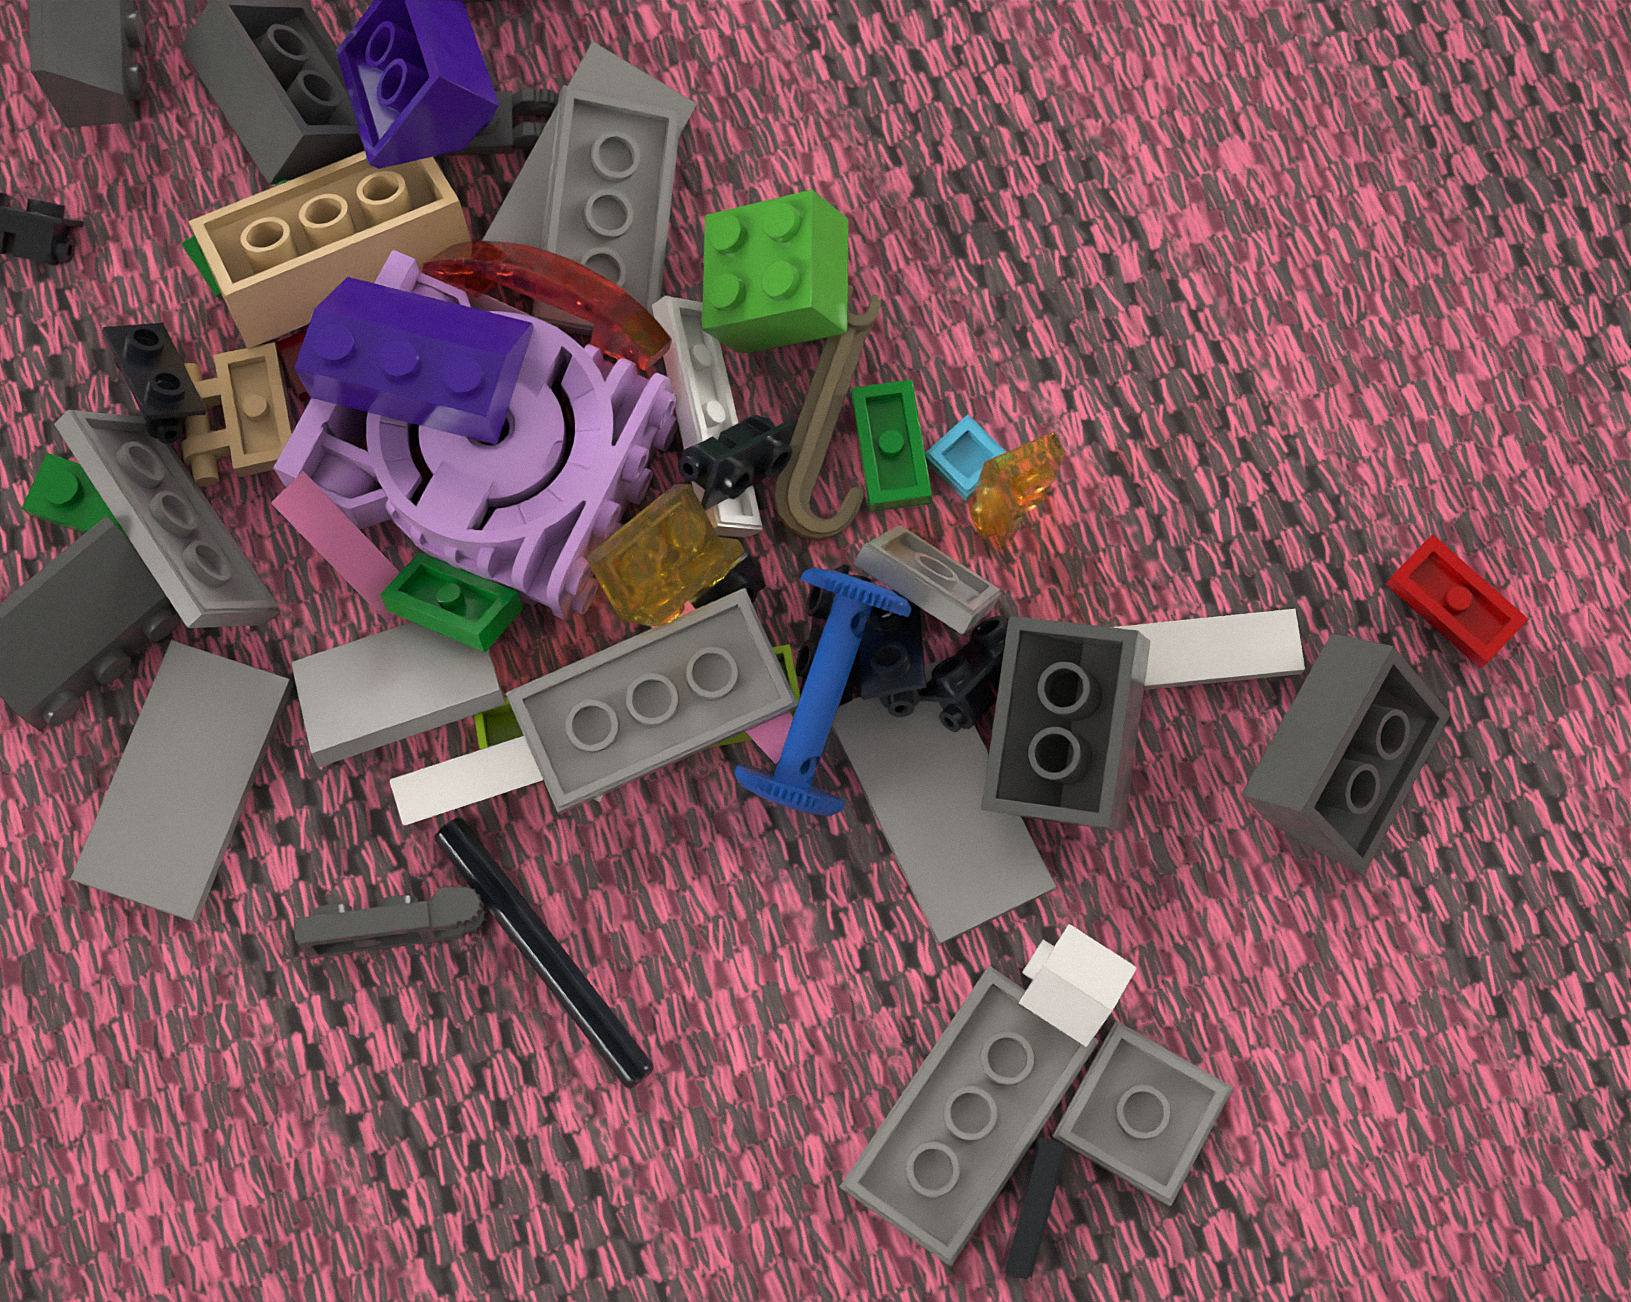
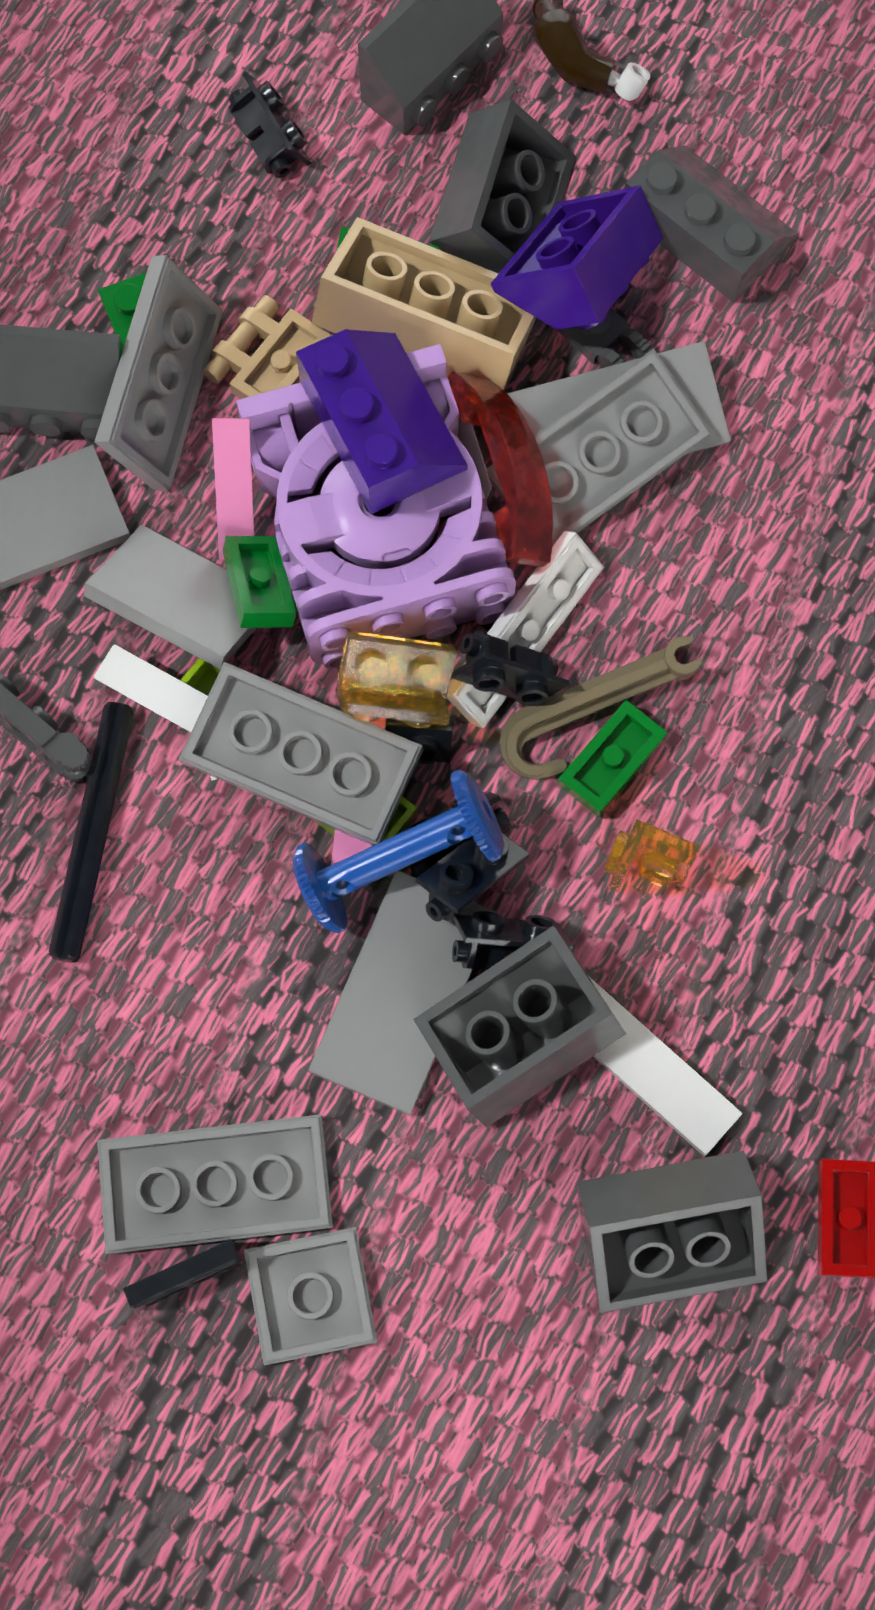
camera: 50 degrees right, 0 degrees up
black hinge [102,323,206,444] -> none
bright green brick [702,189,848,353] -> none
light grey tile [853,525,1002,635] -> none
medium azure tile [925,414,1011,502] -> none
white brick [1019,924,1137,1047] -> none

